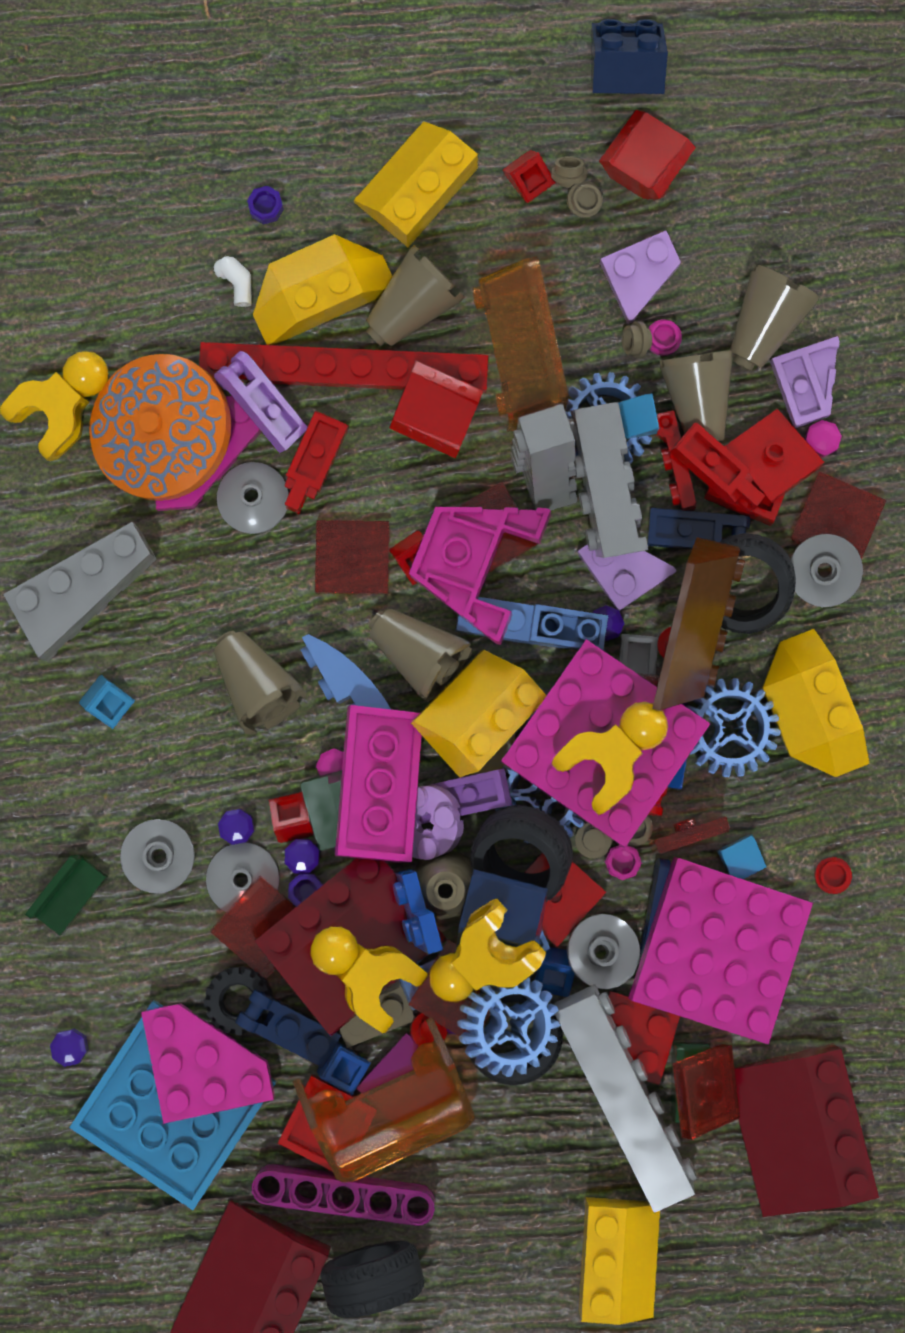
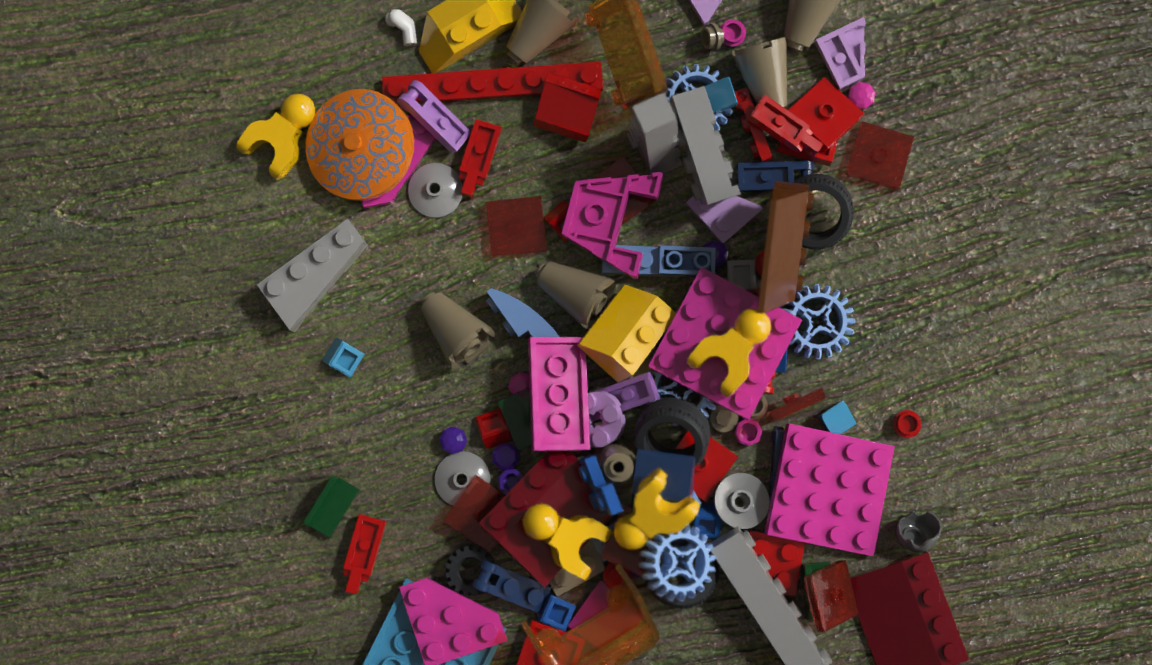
camera: 10 degrees left, 0 degrees up
dark purple tile [50,1028,89,1067] -> none
light grey dish [120,819,195,893] -> none
yellow wedge [762,629,870,777] -> none
light grey dish [790,534,863,607] -> none
none -> red hinge [343,514,387,594]
none -> dark grey hair [895,511,942,553]

